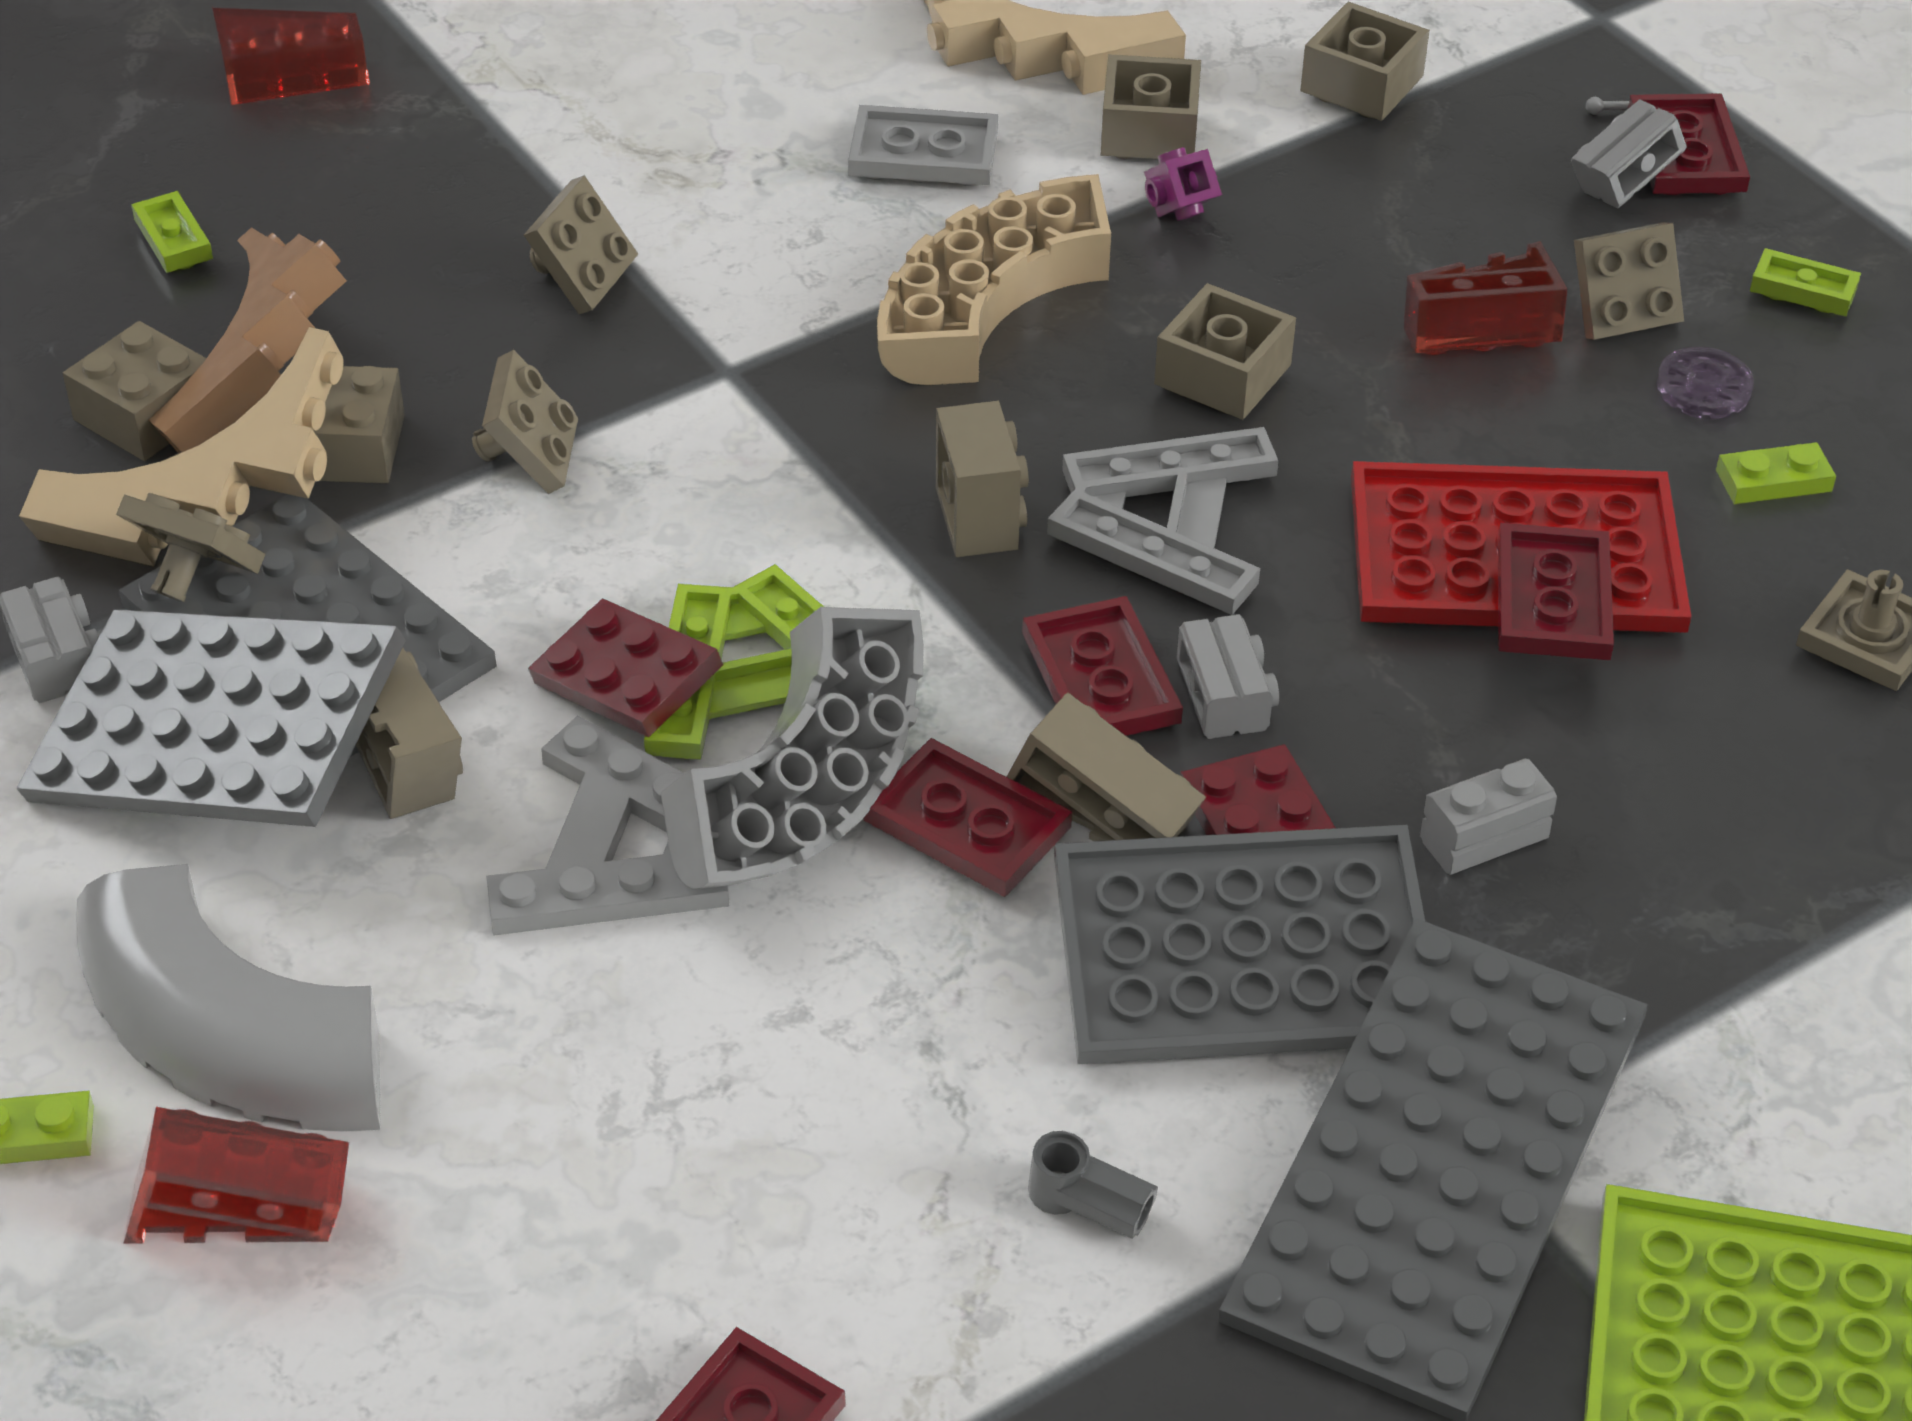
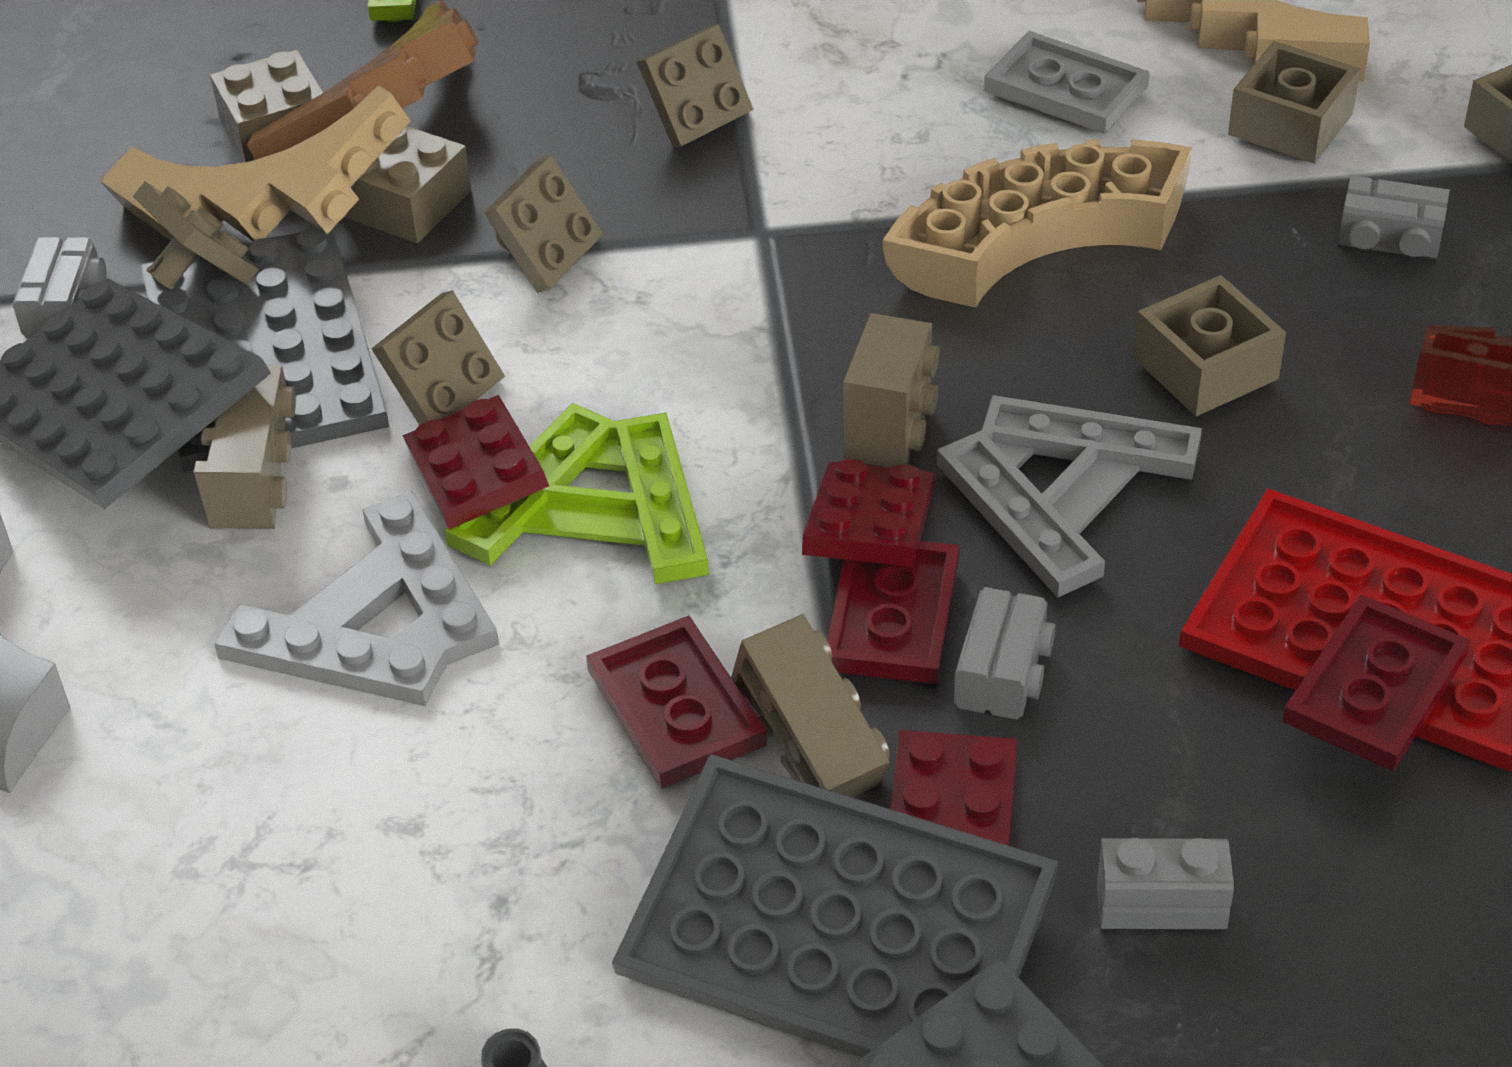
camera: 30 degrees right, 0 degrees up
light grey brick [661,607,924,889] -> none
magenta brick [1144,147,1222,221] -> none
none -> dark tan plate [371,290,505,425]
none -> dark red plate [802,459,935,567]
none -> light grey brick [1338,175,1450,260]

